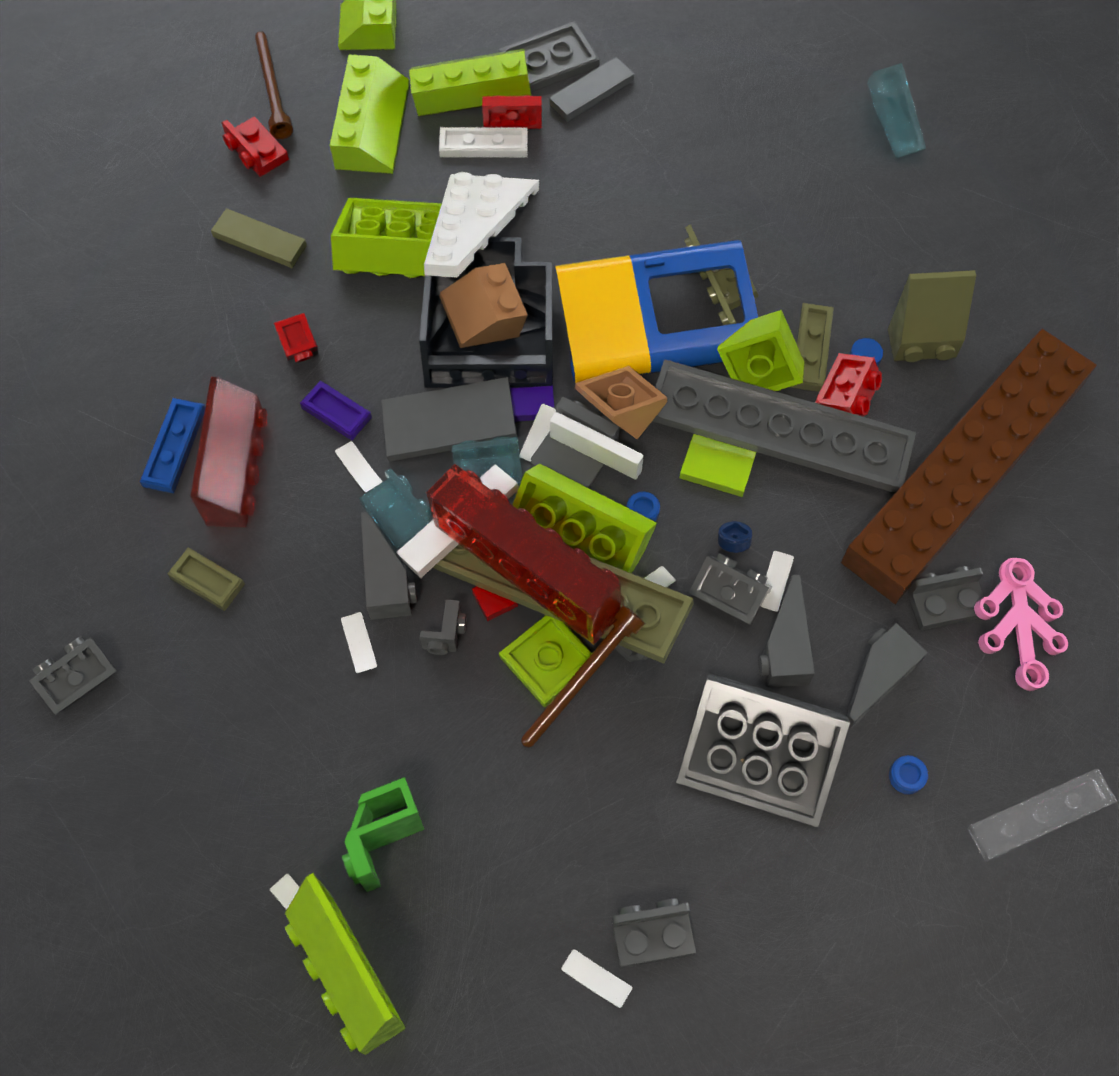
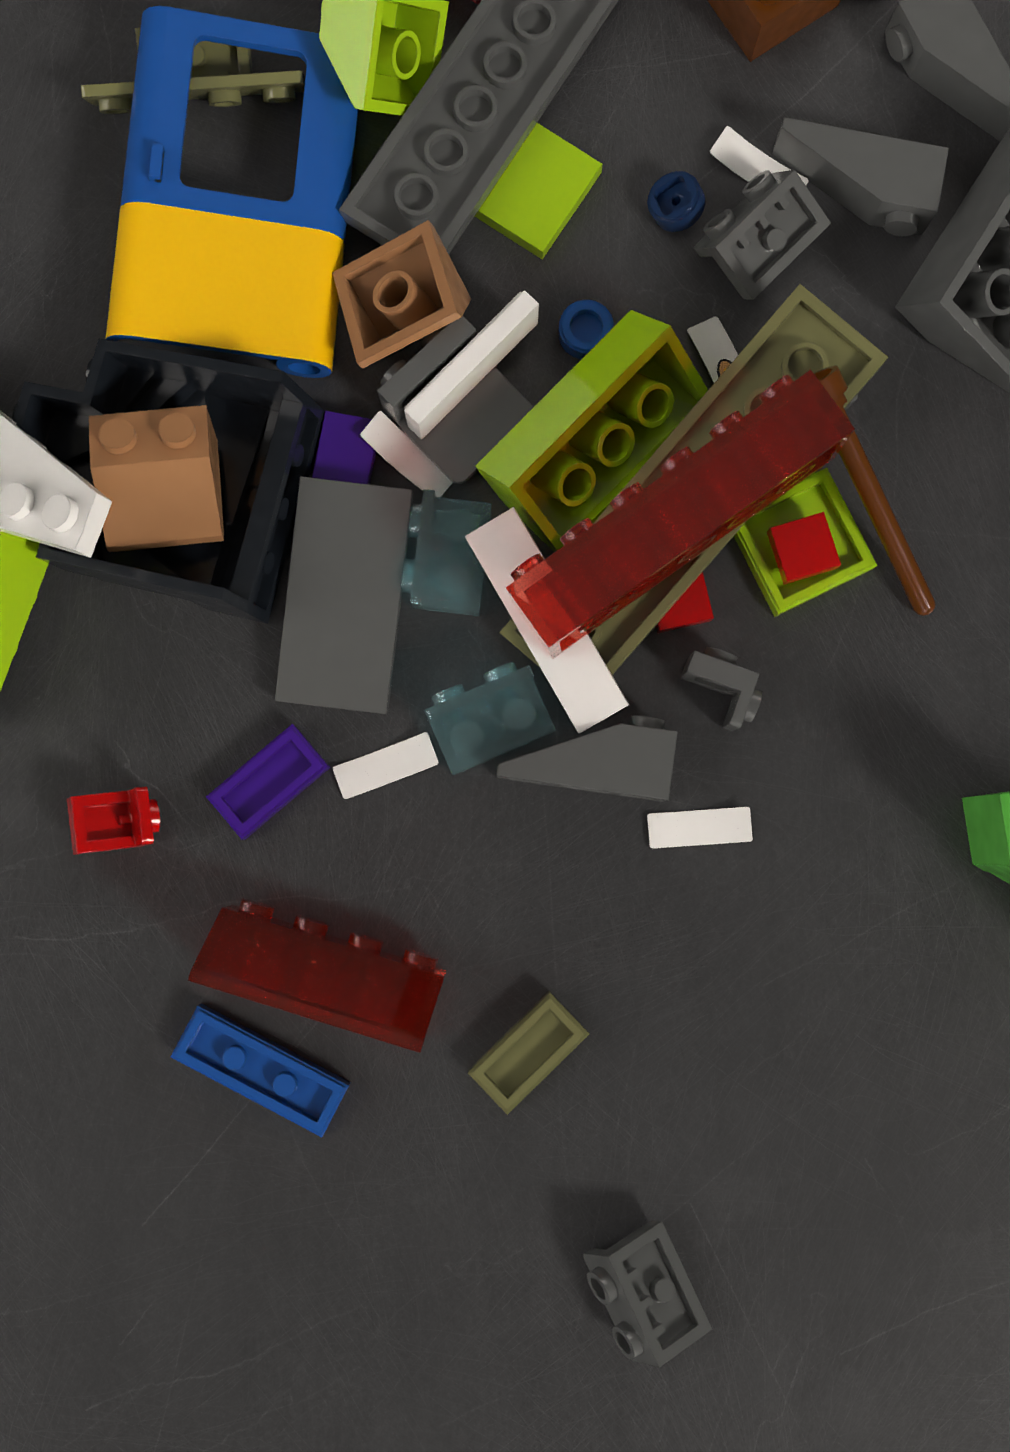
camera: 75 degrees left, 20 degrees up
none -> red tile [767,512,841,585]

